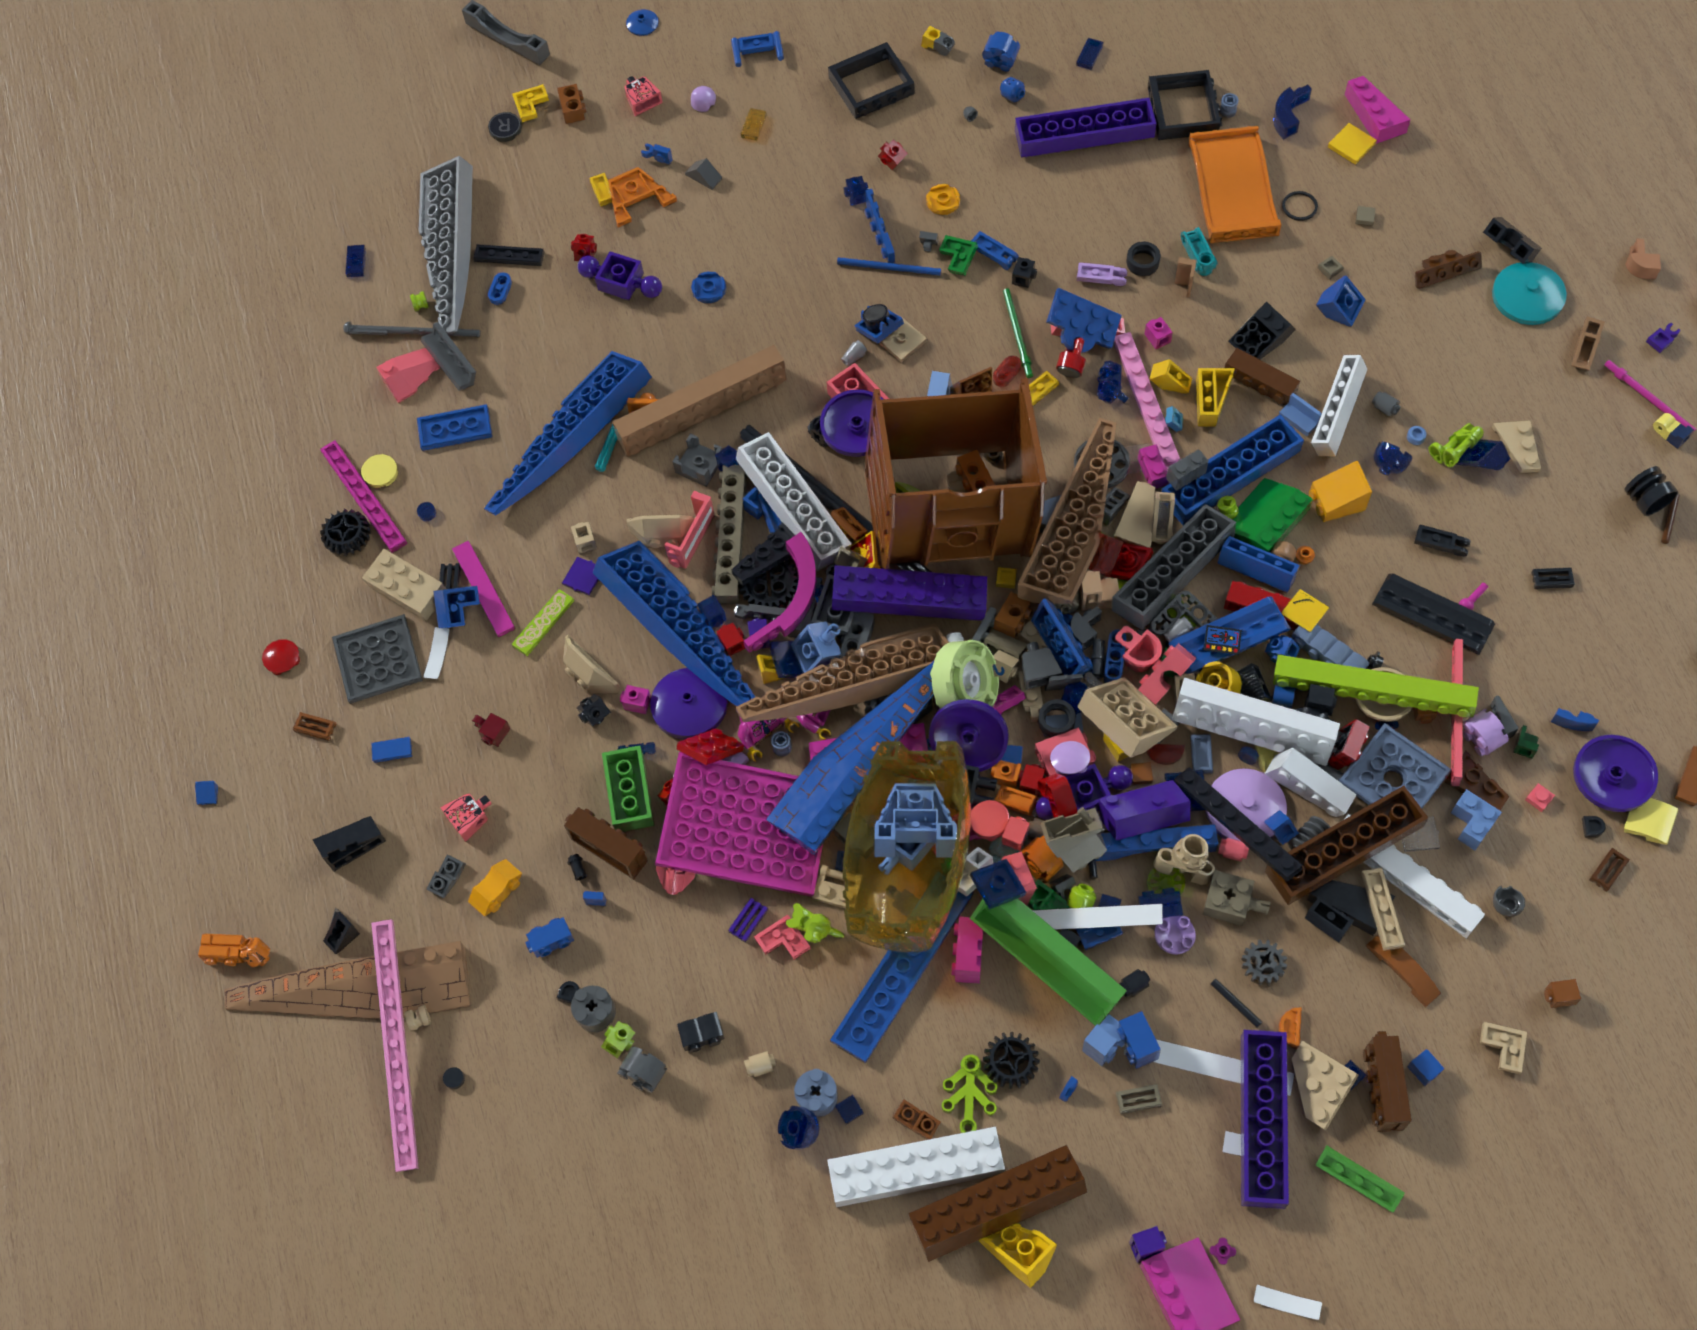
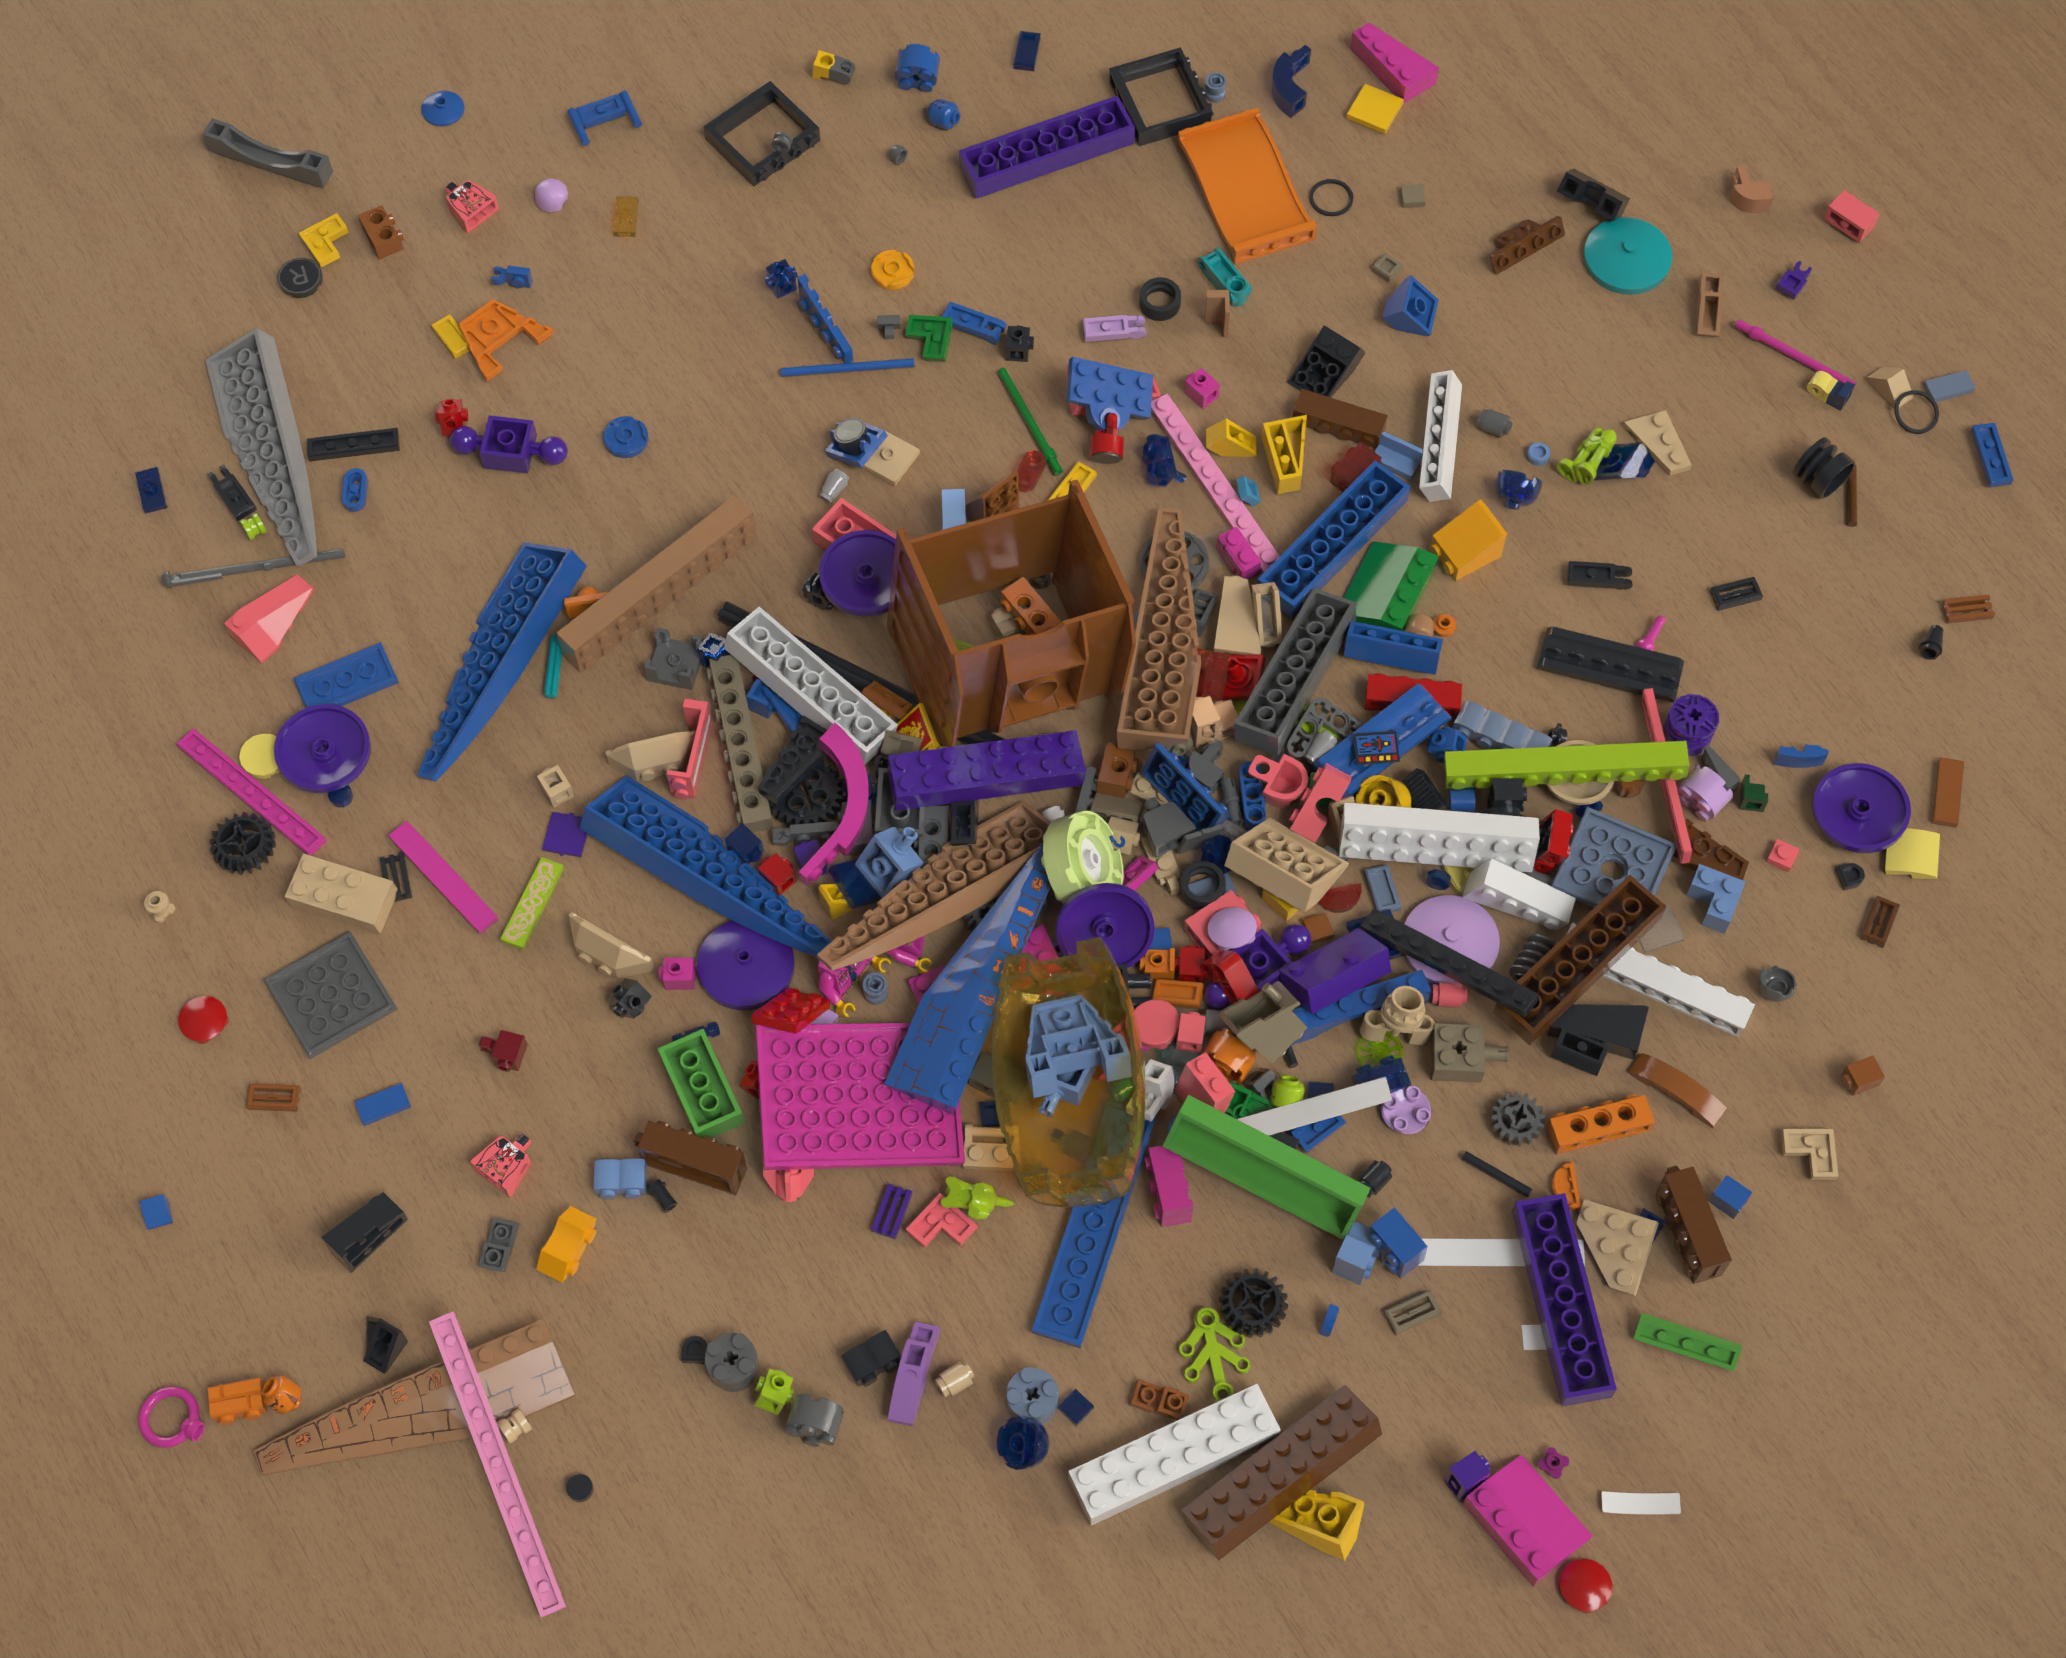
camera: 20 degrees left, 0 degrees up
dark grey fence [421,322,476,391] -> none
white sticker [423,627,449,679] -> none
blue brick [433,586,480,628] -> none
blue brick [525,917,574,958] -> none
blue tile [583,891,607,906] -> none
dark grey slope [685,158,722,190] -> none
red brick [878,139,908,170] -> none
clear blue tile [970,859,1026,909] -> none
yellow tile [996,567,1017,589] -> none
dark grey brick [1166,449,1209,490] -> none
lime wheel [1217,496,1239,519] -> none
blue panel [1264,810,1299,845] -> none
yellow sticker [1281,589,1329,632] -> none
tan tile [1361,868,1405,951] -> none
none -> dark pink piece [138,1386,205,1448]
none -> tan brick [144,891,176,923]
none -> black hinge [207,464,257,521]
none -> dark purple dish [274,704,371,793]
none -> medium blue brick [593,1159,647,1199]
none -> dark grey bush [771,132,793,153]
none -> medium lavender slope [888,1322,940,1426]
none -> black slope [951,800,979,846]
none -> clear red brick [1330,442,1382,492]
none -> orange brick [1547,1094,1655,1155]
none -> dark purple wheel [1663,694,1719,756]

